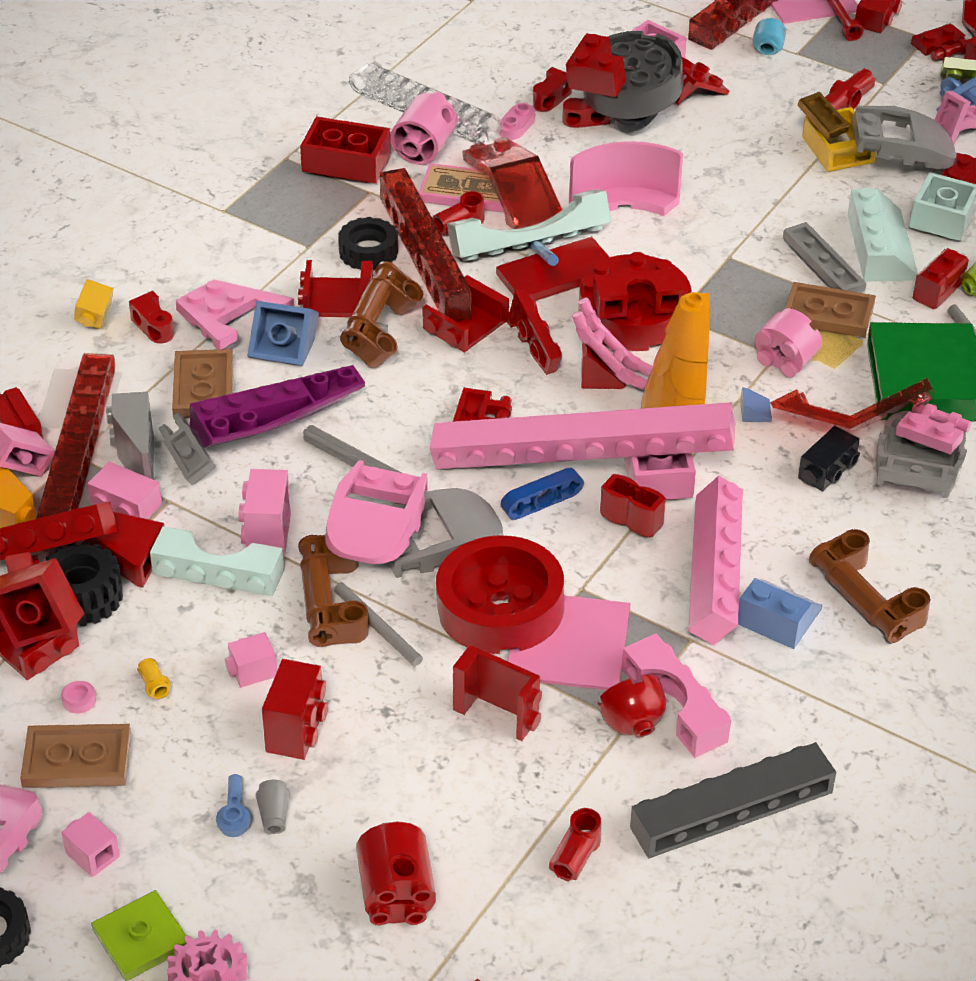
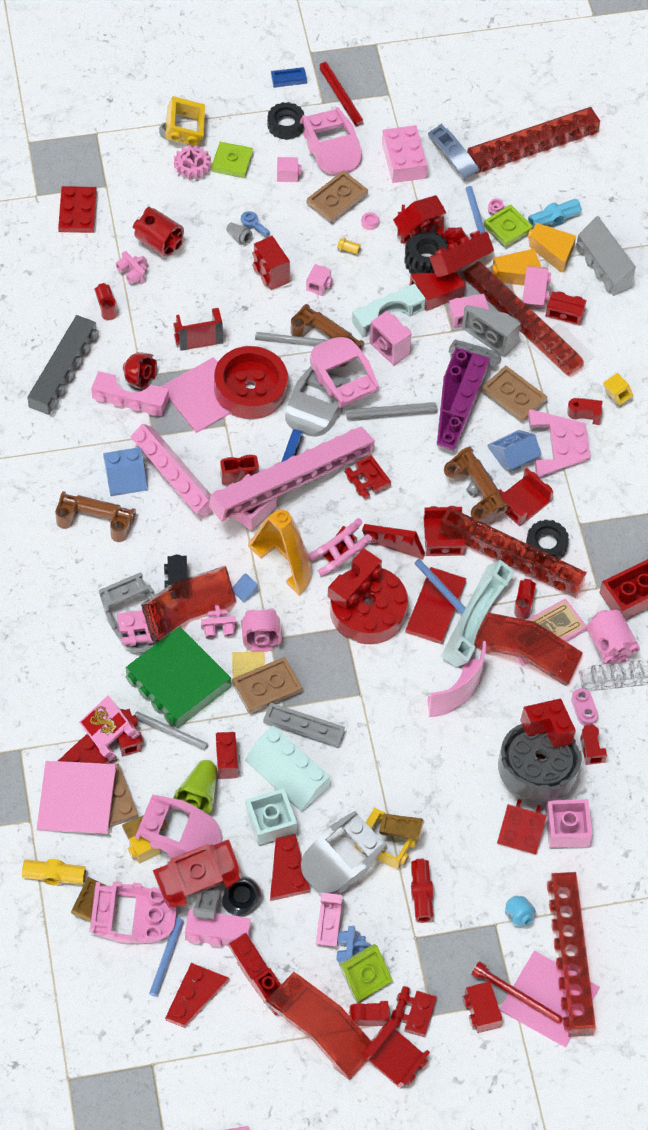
camera: 135 degrees right, 15 degrees up
none -> bright pink hips [116,251,147,284]
none -> bright pink hips [201,605,236,637]

